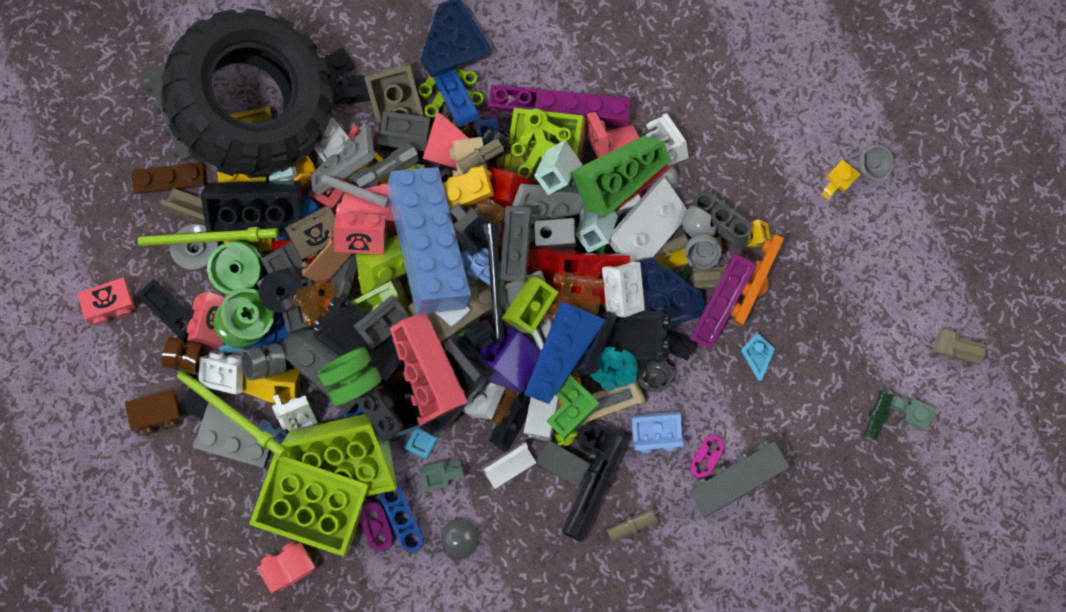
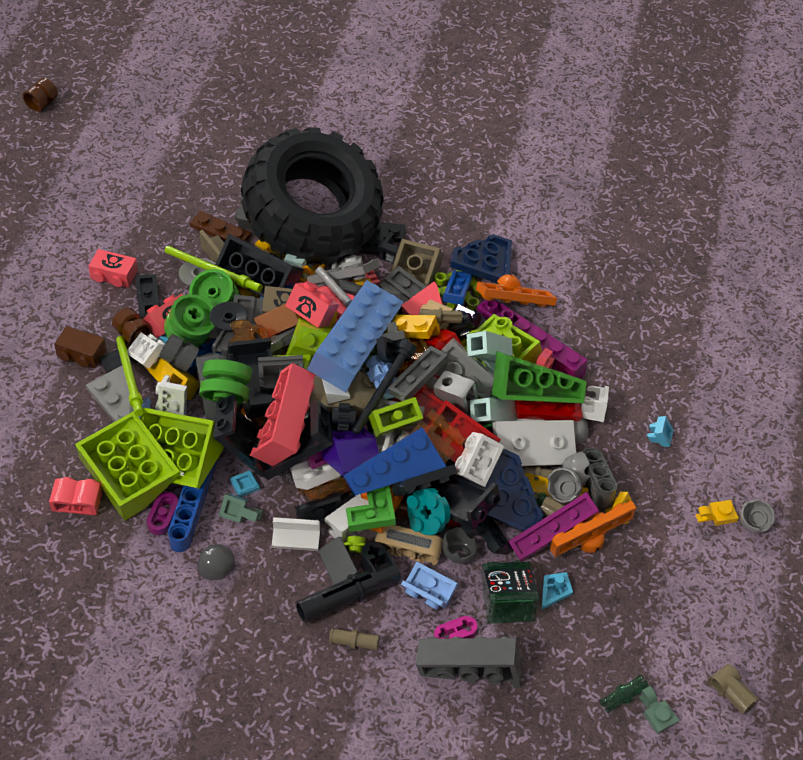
camera: 35 degrees right, 25 degrees down
none -> orange plate [476,274,557,307]
none -> clear green slope [481,560,539,624]
none -> medium azure tile [647,416,674,447]

